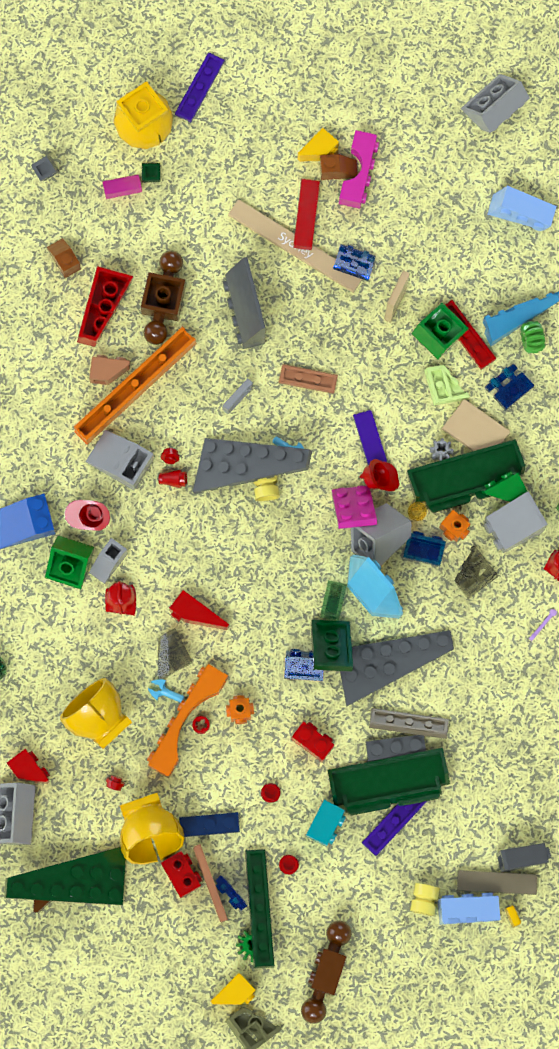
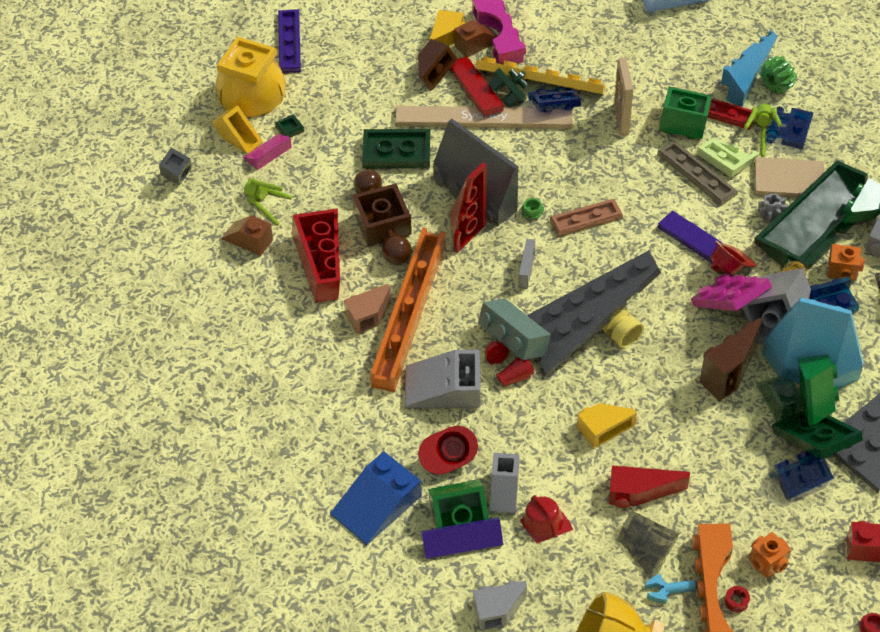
camera: 25 degrees left, 25 degrees down
none -> yellow slope [211,105,263,154]
none -> lime plant [244,178,292,226]
none -> dark green plate [362,129,431,168]
none -> reddish brown slope [418,39,458,91]
none -> dark purple tile [421,517,504,559]
none -> red wedge [449,163,486,253]
none -> light grey slope [473,581,527,631]
none -> yellow plate [475,56,606,94]
none -> sand green brick [478,298,551,360]
none -> dark green hips [489,68,528,107]
none -> bright green plate [521,198,544,219]
none -> yellow slope [577,403,637,448]
none -> dark tan tile [657,140,738,206]
none -> reddish brown slope [699,318,762,402]
none -> lime plant [744,103,782,157]
none -> green slope [798,355,839,426]

